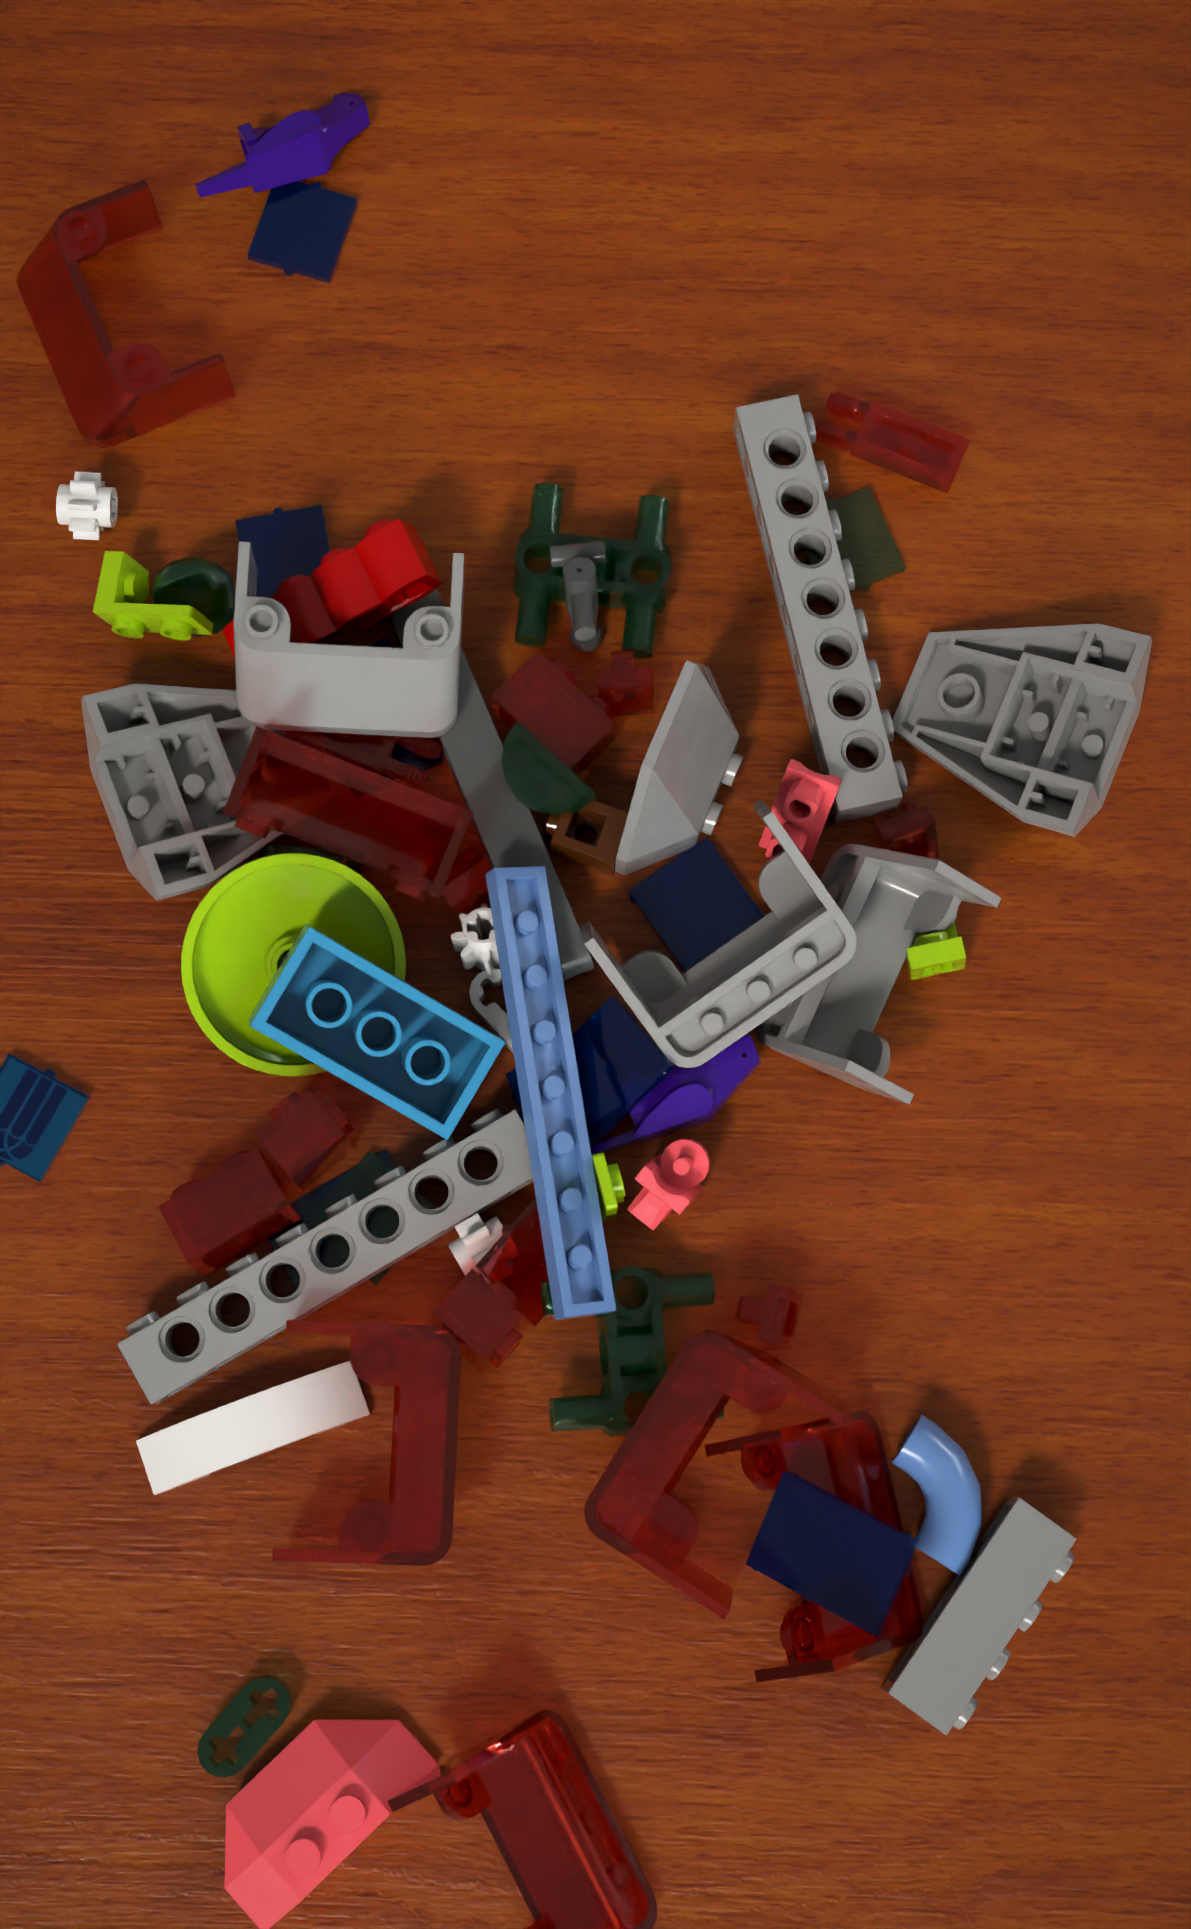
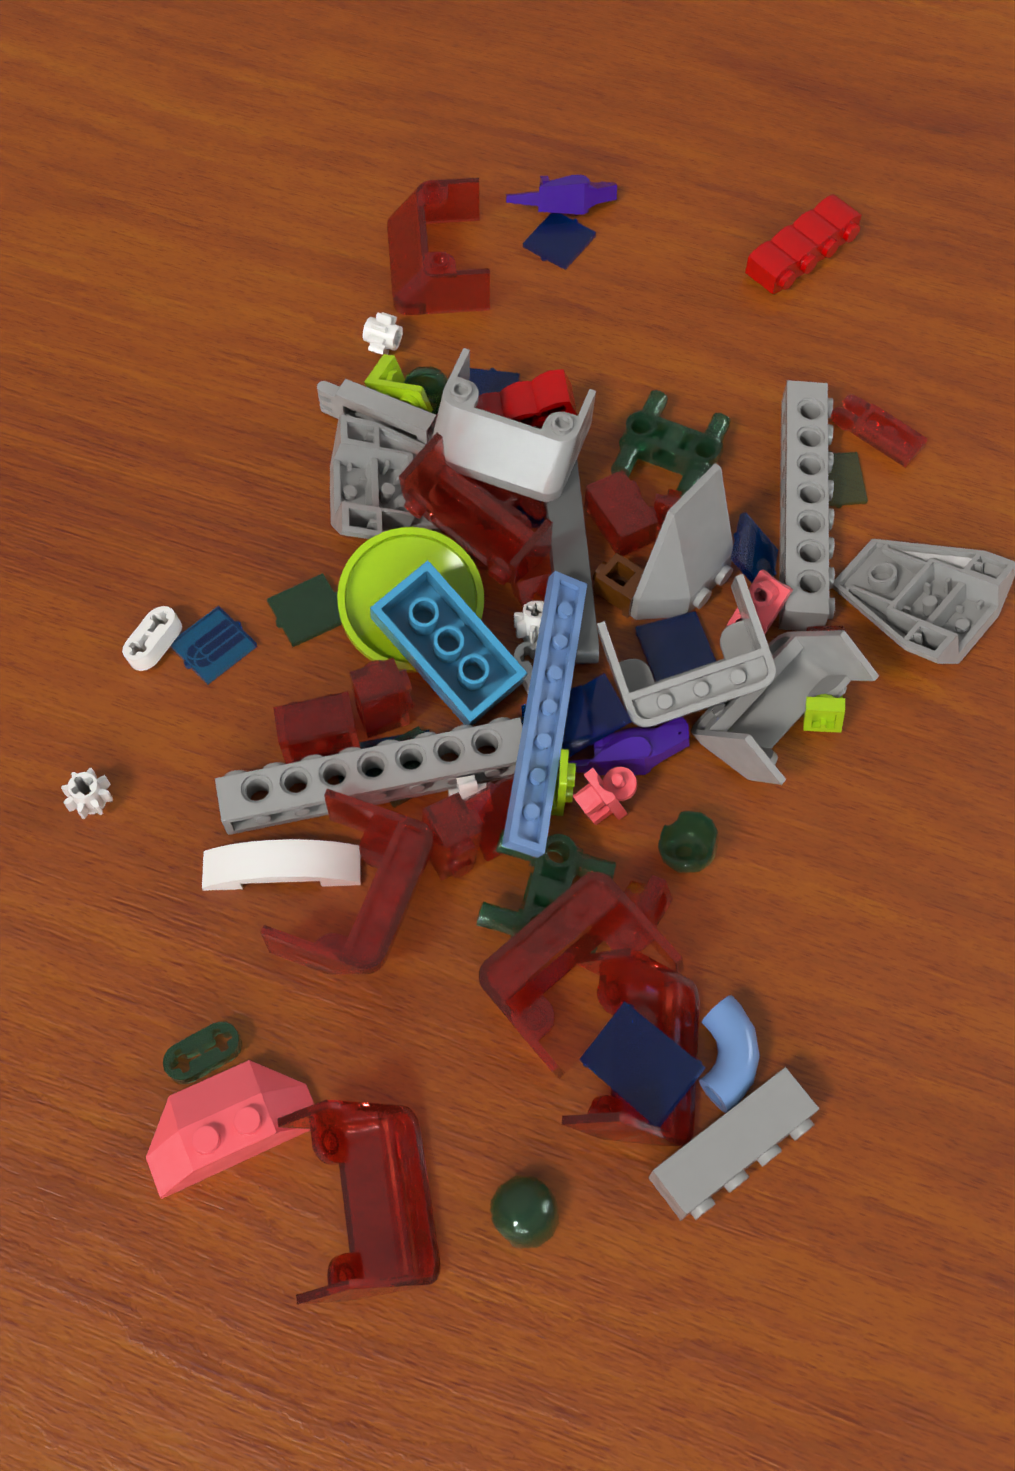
camera: 20 degrees right, 15 degrees down
clear green plate [501,722,596,815] -> none
dark grey piece [550,541,606,652] -> none
none -> clear green piece [266,573,342,647]
none -> light grey hinge [317,379,437,447]
none -> clear green hair [490,1176,559,1249]
none -> clear green hair [658,811,719,873]
none -> clear blue piece [731,512,779,583]
none -> red brick [745,194,862,294]

